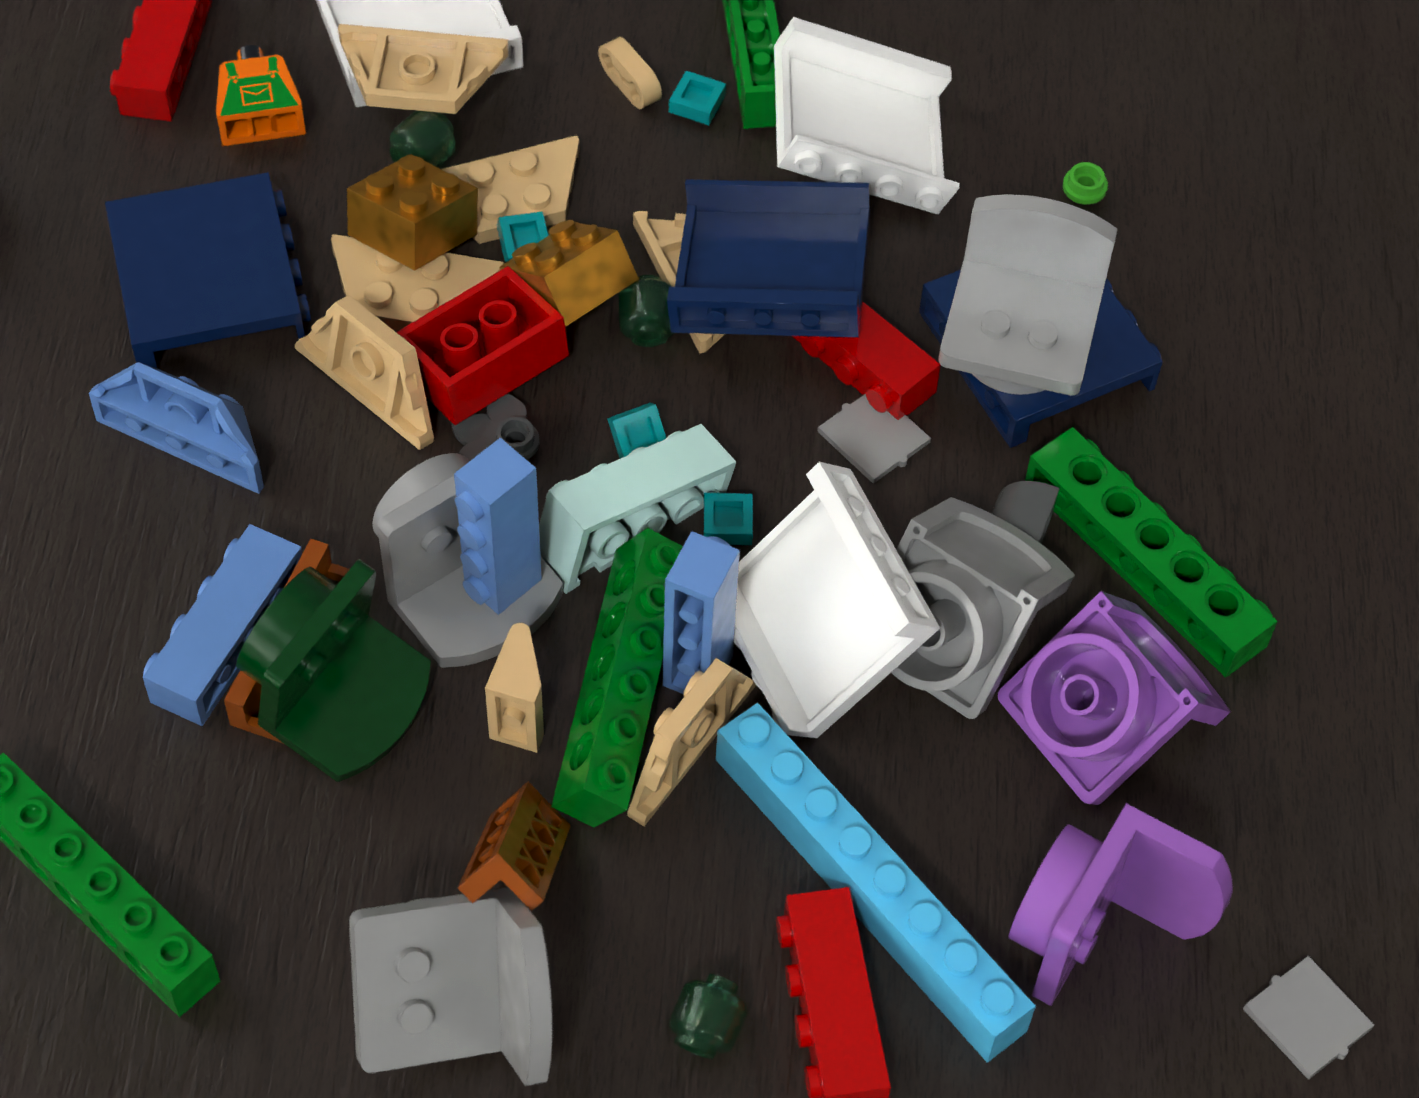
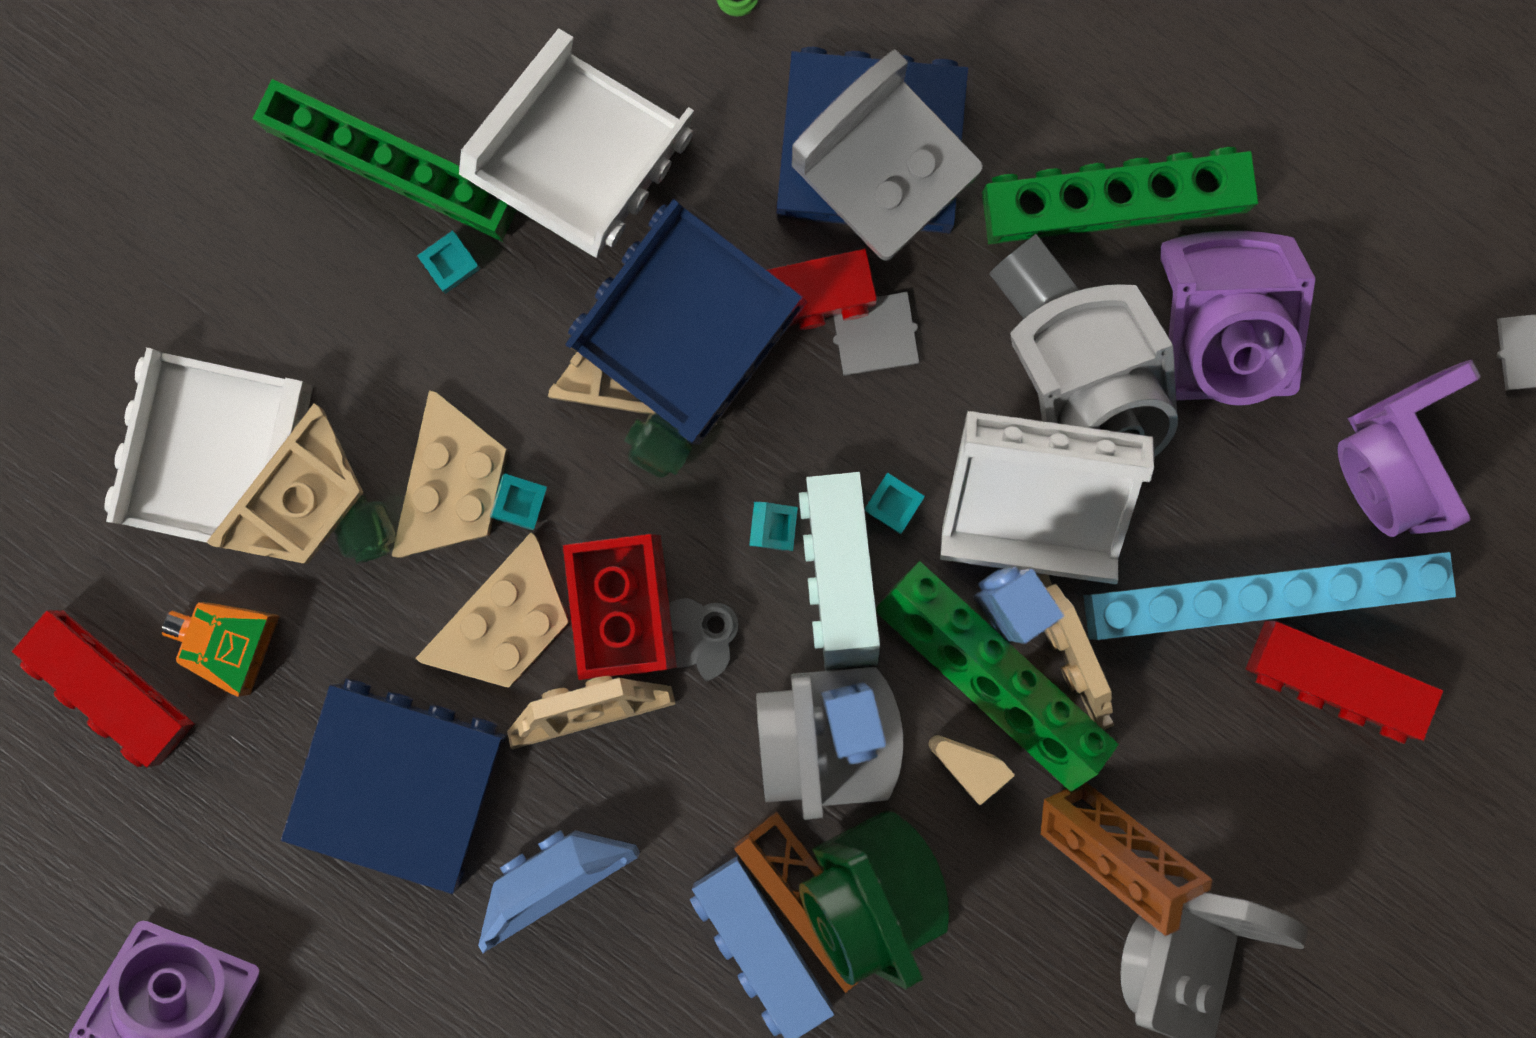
camera: 50 degrees left, 30 degrees up
pearl gold brick [347,154,478,271] -> none
pearl gold brick [499,220,639,326] -> none
tan beam [598,37,662,109] -> none
clear green head [668,973,748,1060] -> none

